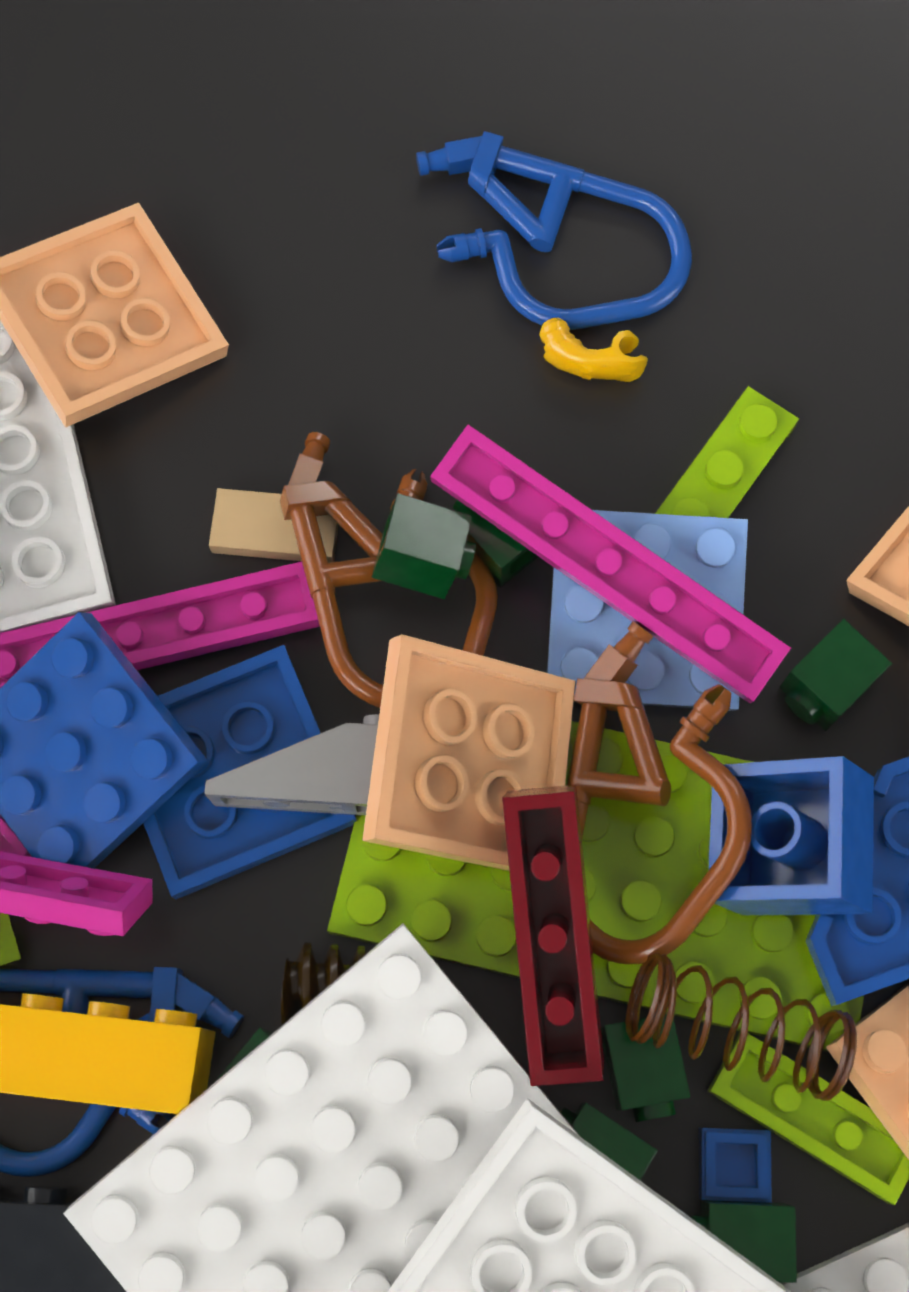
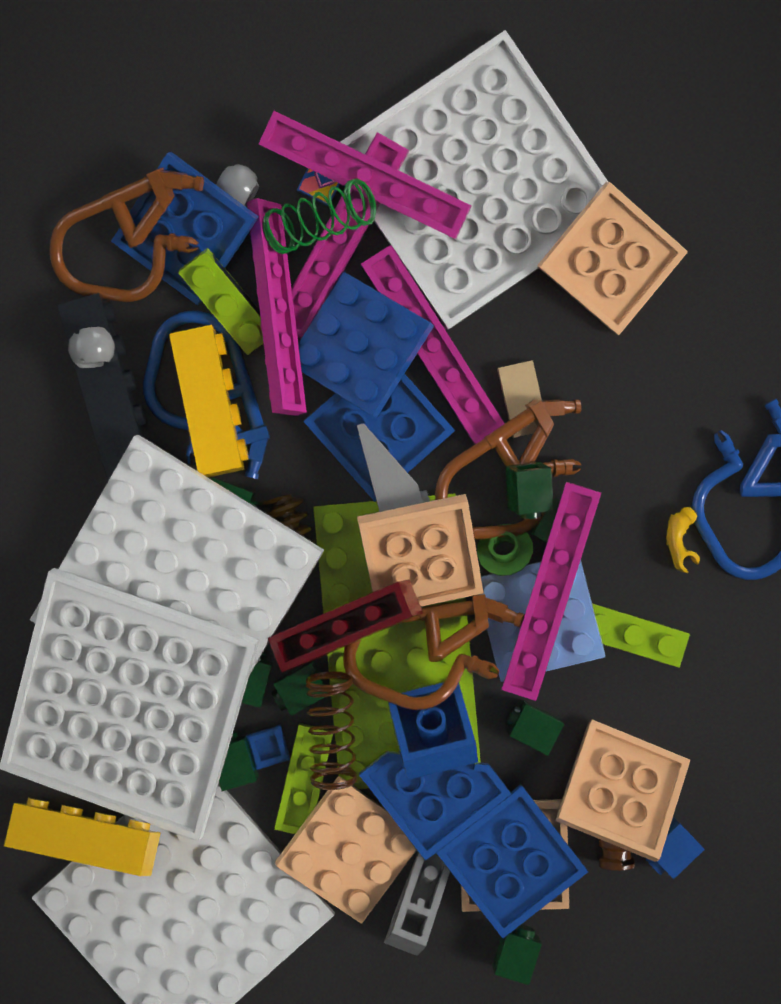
camera: 65 degrees right, 15 degrees up
none -> bright green piece [477,524,533,576]

